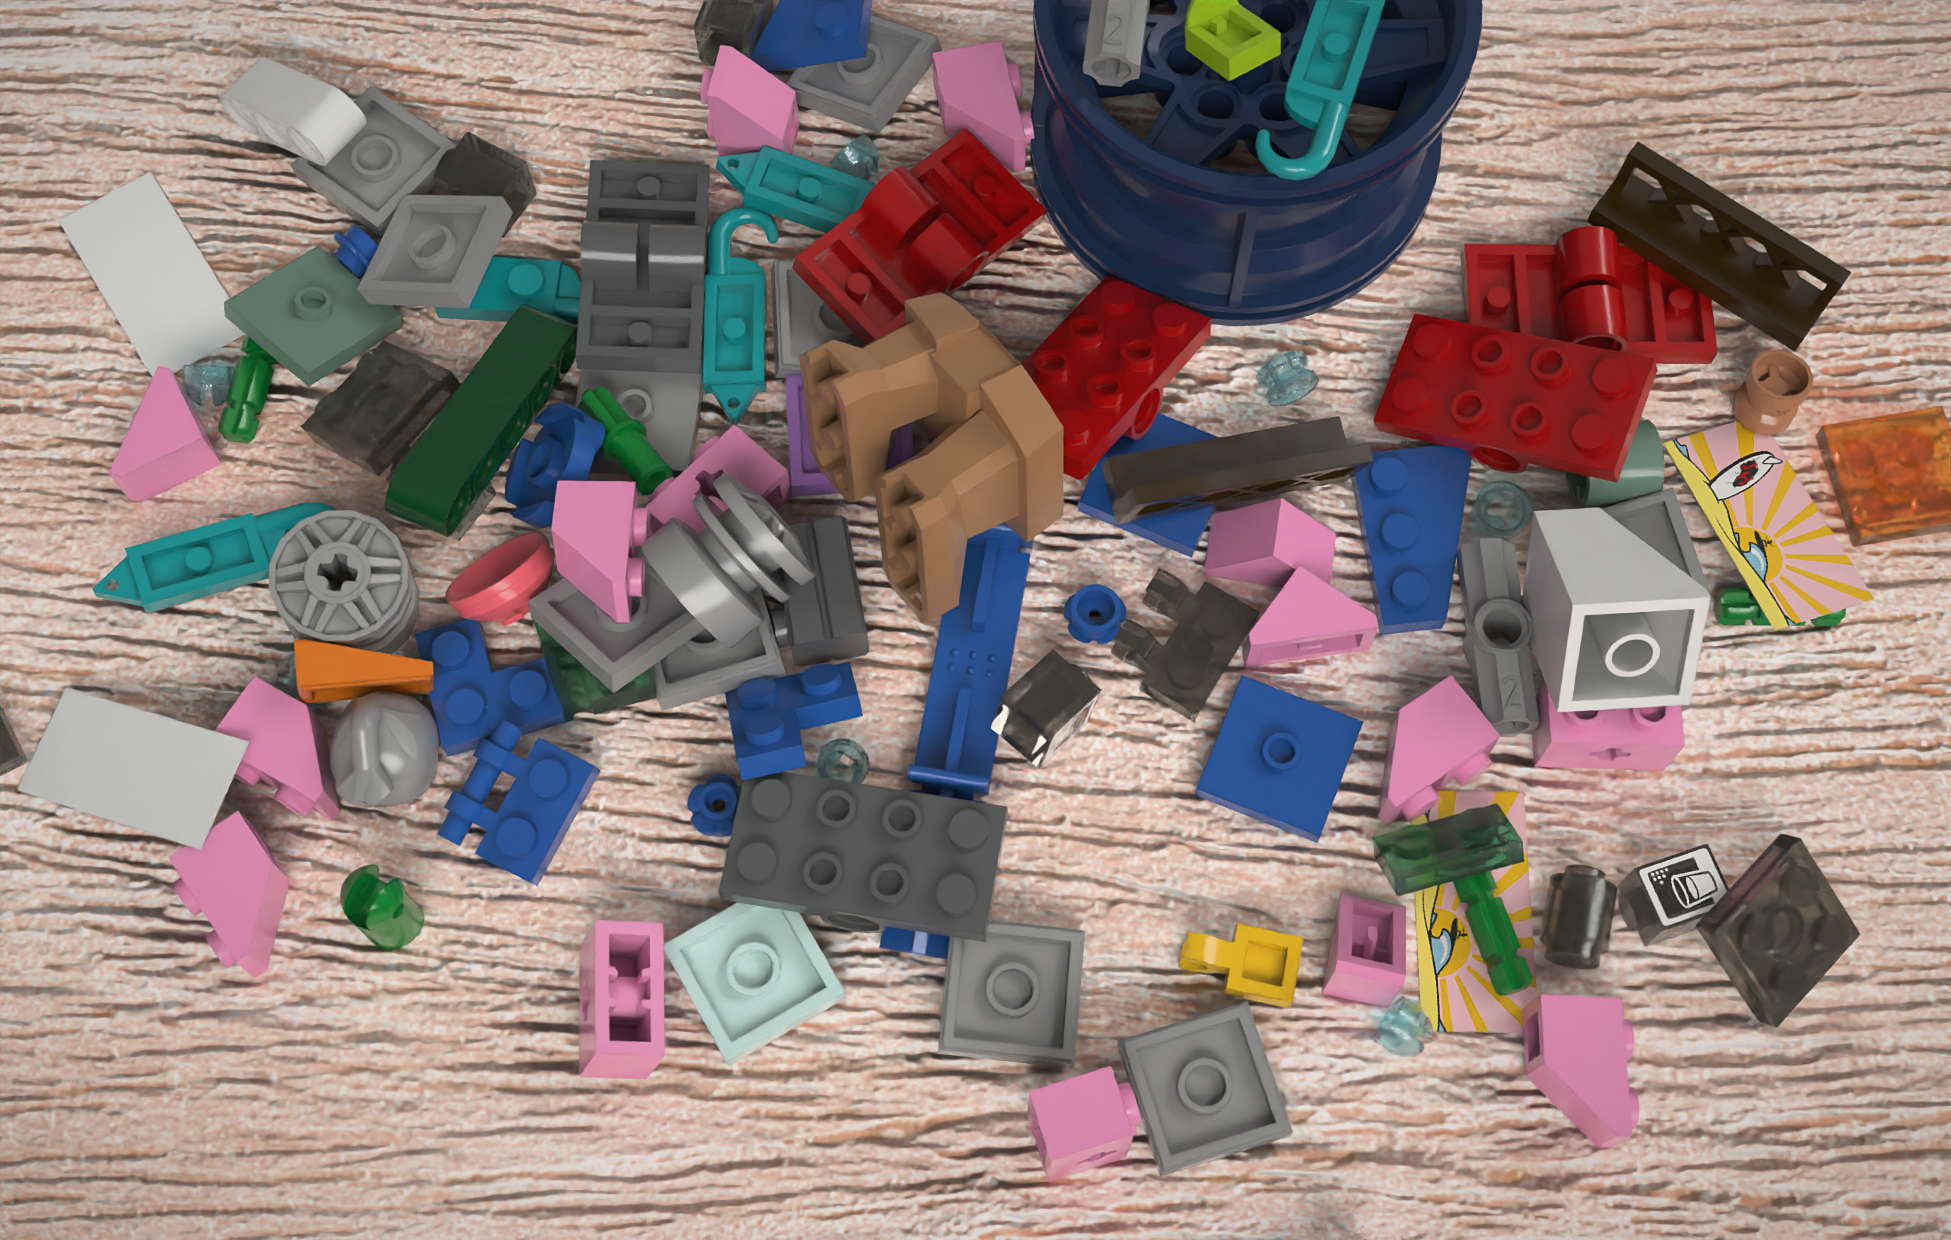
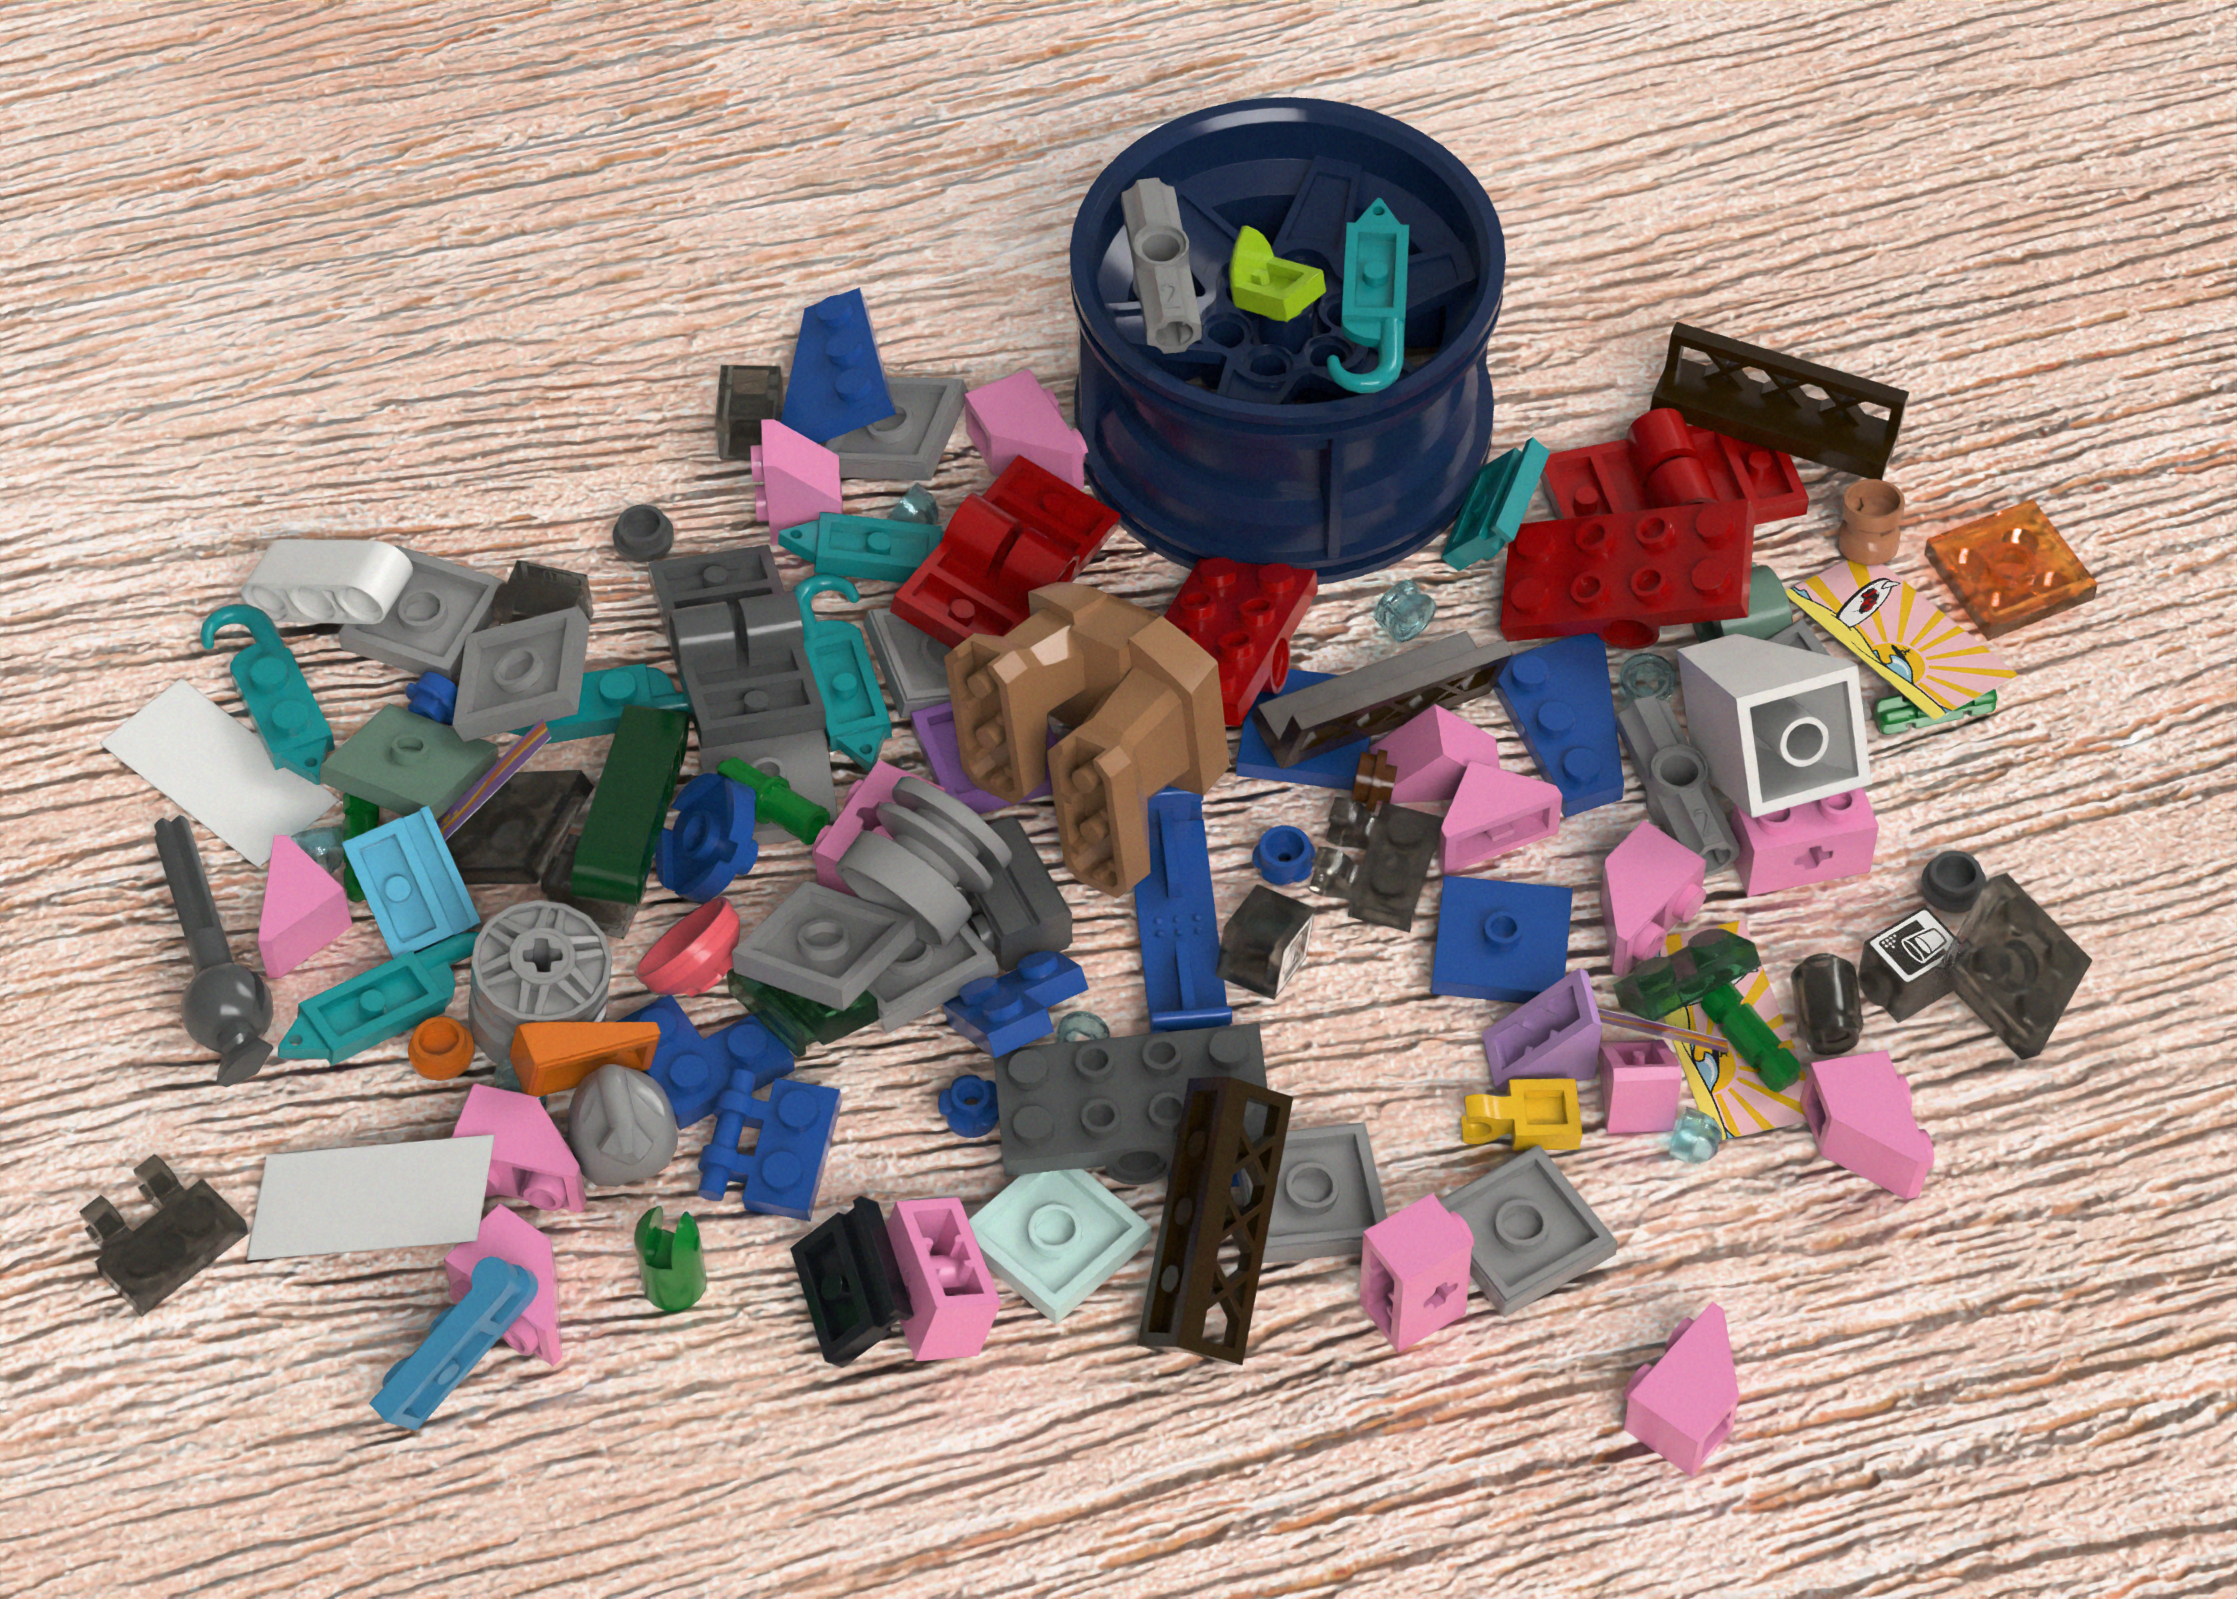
camera: 15 degrees left, 15 degrees down
bright pink slope [551,481,650,623] -> none
none -> dark grey piece [154,815,274,1088]
none -> teal plate [200,604,335,785]
none -> medium azure plate [342,805,482,959]
none -> dark azure plate [369,1257,538,1431]
none -> orange plate [408,1016,475,1081]
none -> medium lavender sticker [436,718,551,841]
none -> dark grey plate [613,504,674,562]
none -> black plate [790,1196,914,1368]
none -> dark brown fence [1137,1076,1293,1366]
none -> reddish brown plate [1350,749,1398,813]
none -> teal plate [1441,437,1550,571]
none -> lavender slope [1482,968,1602,1091]
none -> medium lavender sticker [1597,1008,1729,1053]
none -> dark grey plate [1921,851,1987,913]

